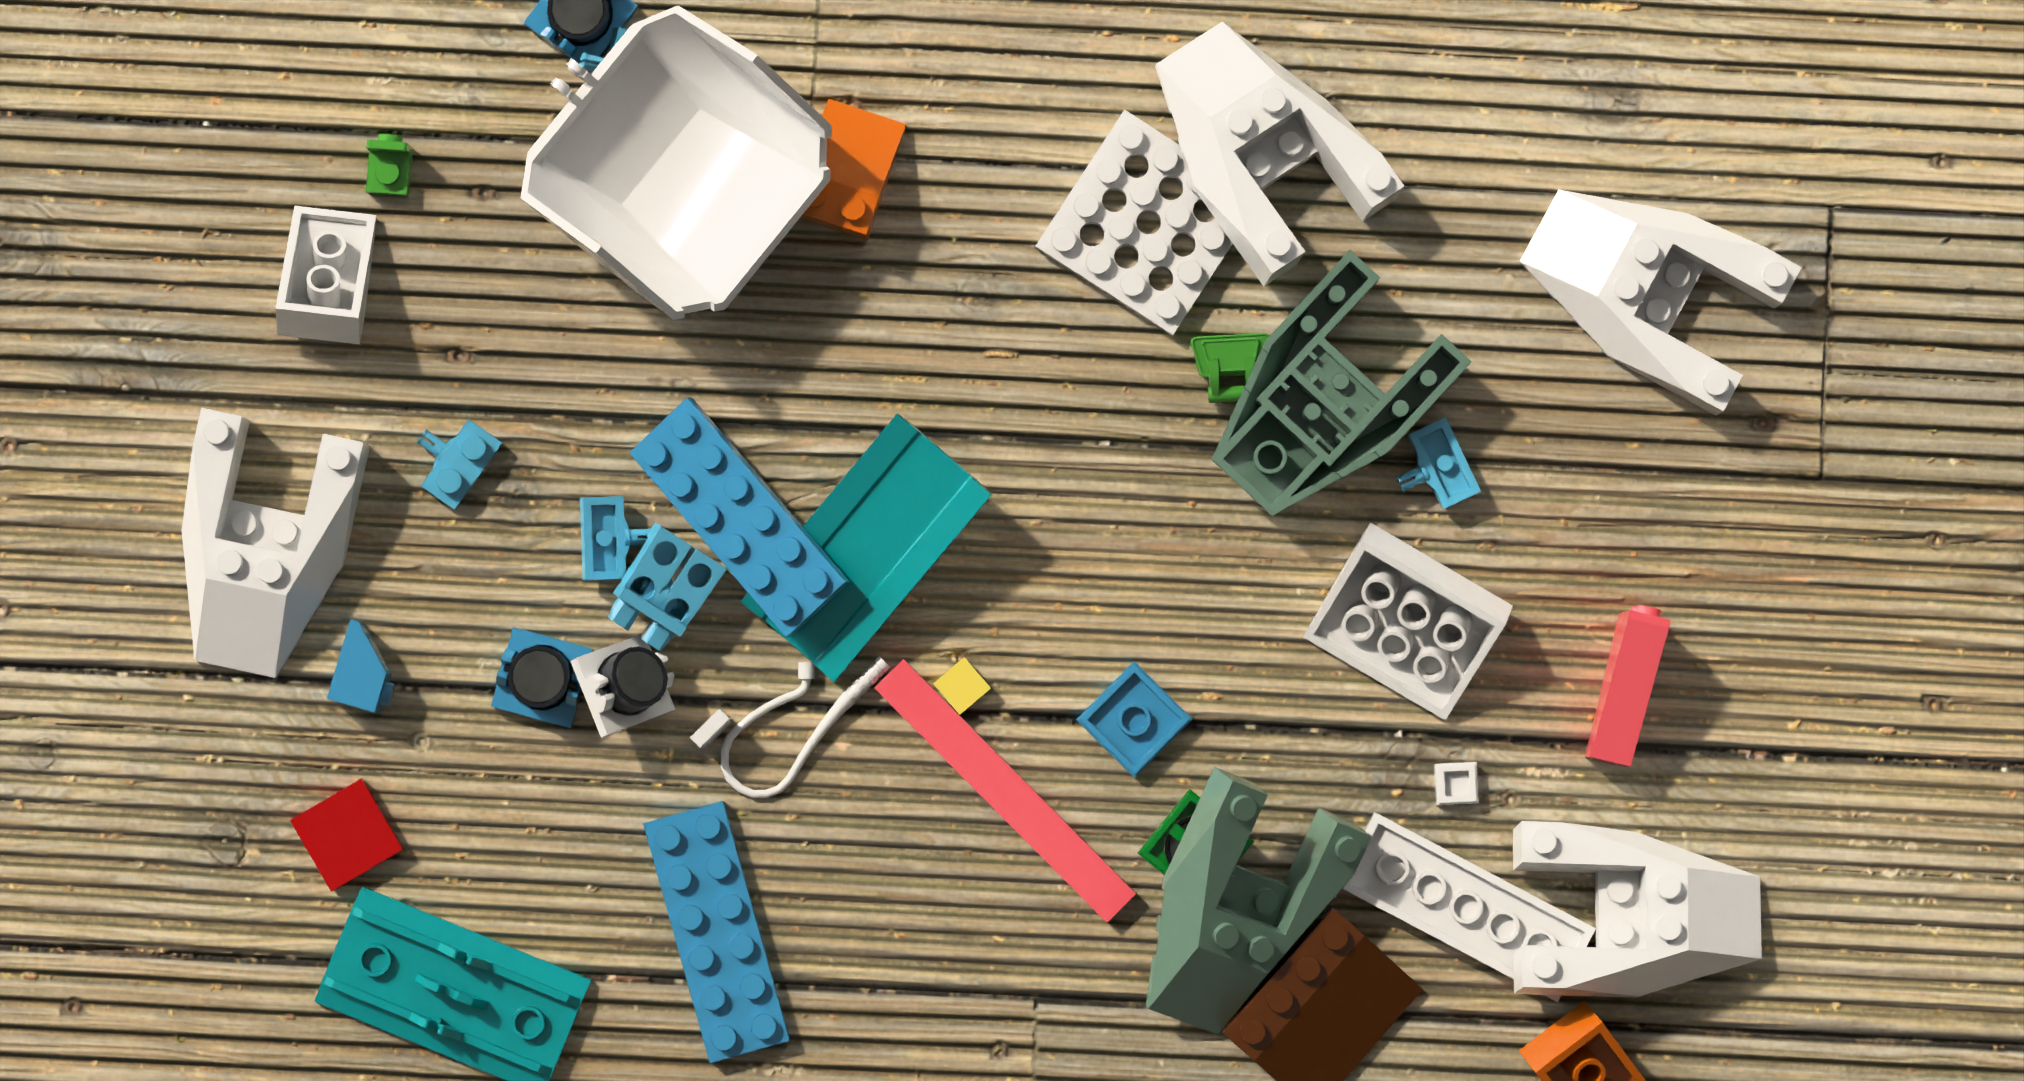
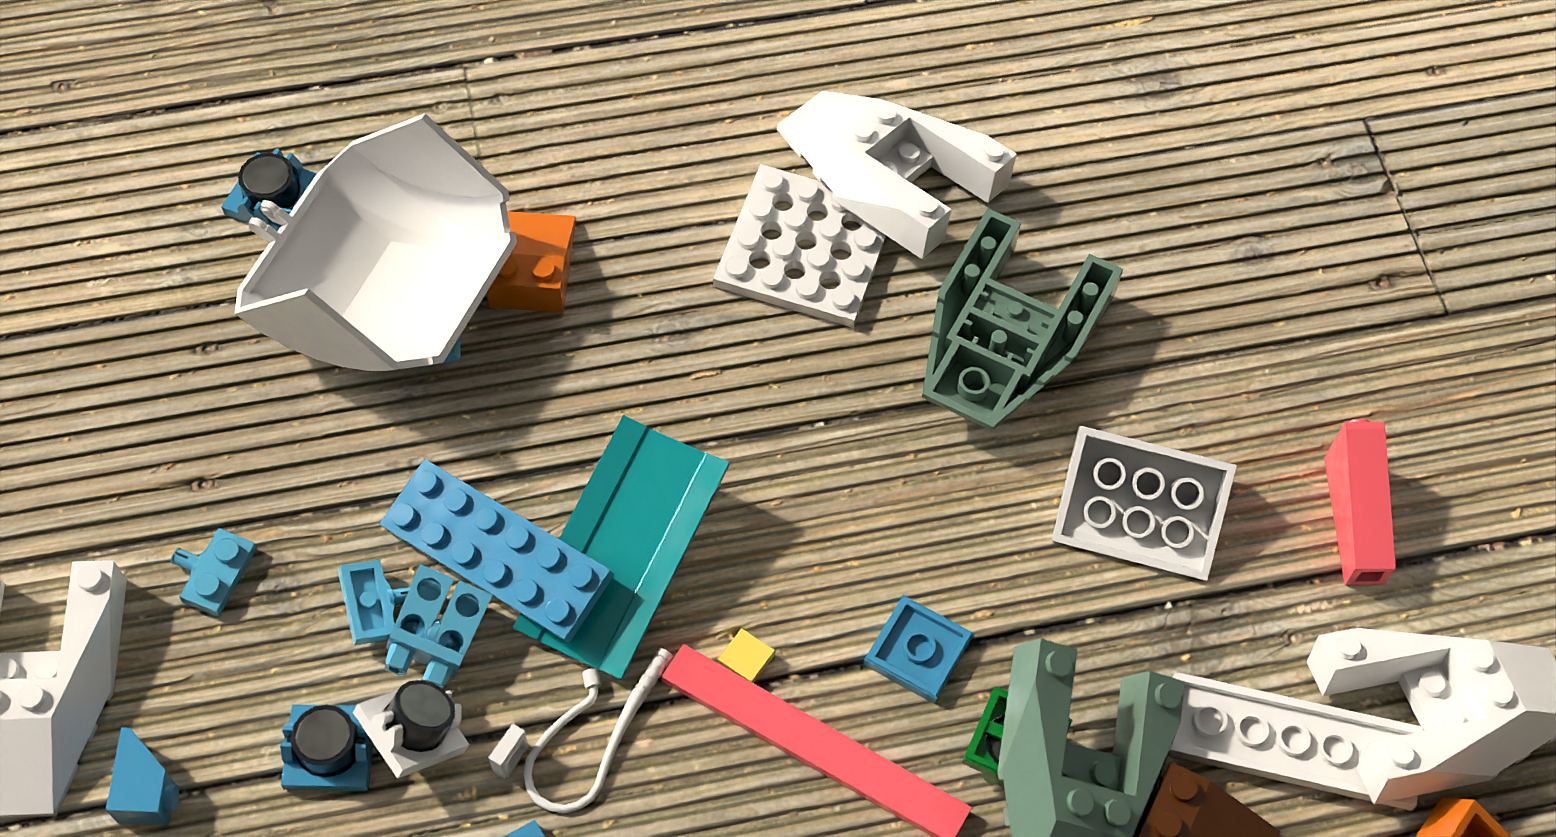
camera: 15 degrees left, 25 degrees down
white slope [275,206,377,344] -> none
bright green bracket [366,134,413,197] -> none
bright green piece [1190,333,1269,403] -> none
medium azure plate [1396,417,1481,510] -> none
white tile [1434,762,1479,805] -> none
white wedge [1519,190,1802,416] -> none

